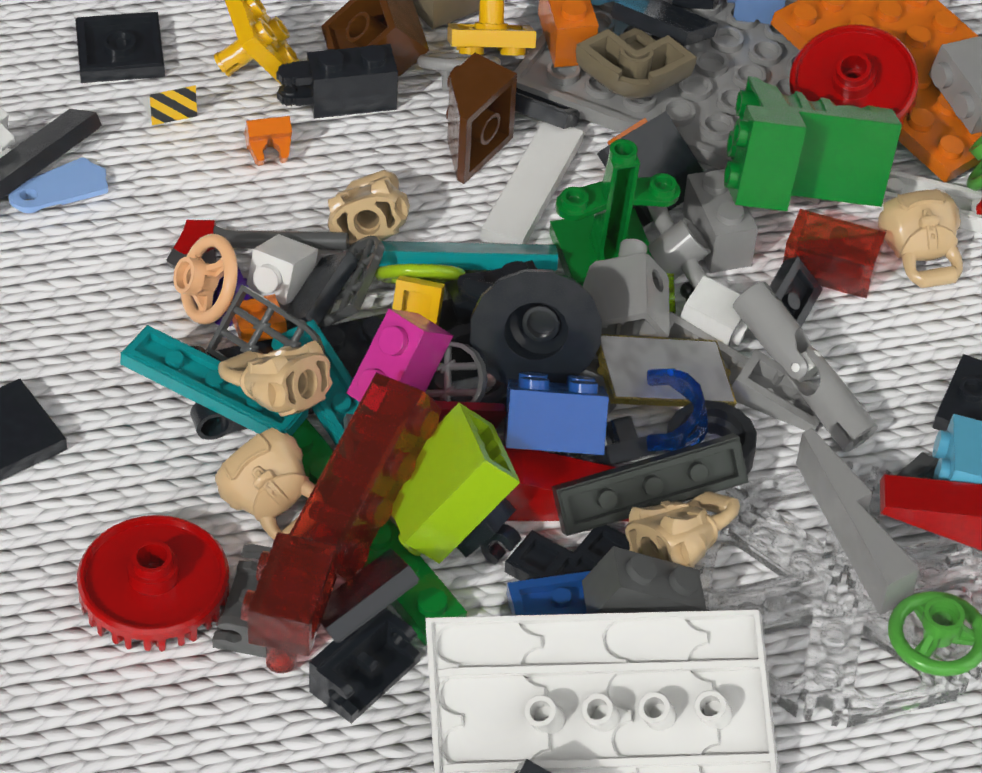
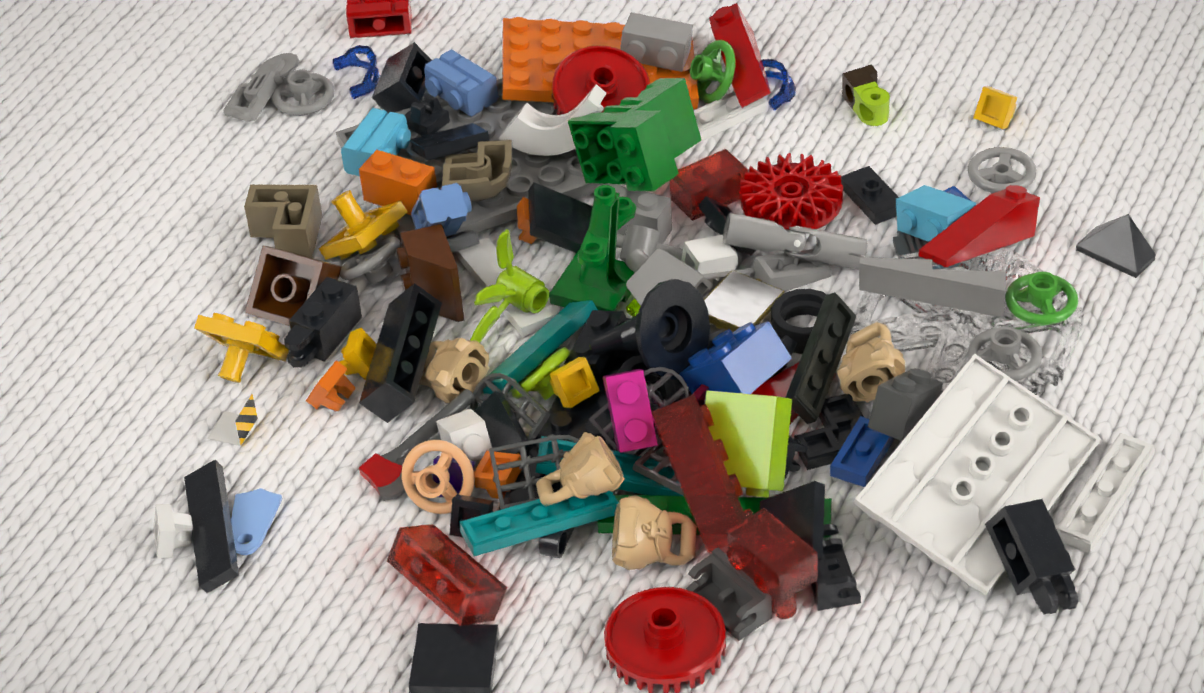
camera: 45 degrees left, 5 degrees down
black tile [75,12,165,83] -> none
clear blue helmet [647,368,708,451] -> none
tan piece [878,189,963,288] -> none
none -> yellow tile [339,327,376,380]
none -> black brick [359,283,442,423]
none -> clear red brick [387,524,507,626]
none -> medium blue brick [411,183,472,236]
none -> black tile [449,494,494,537]
none -> lime plant [470,229,549,343]
none -> white arch [499,84,606,156]
none -> red wheel [740,153,843,230]
none -> light grey piece [967,327,1042,381]

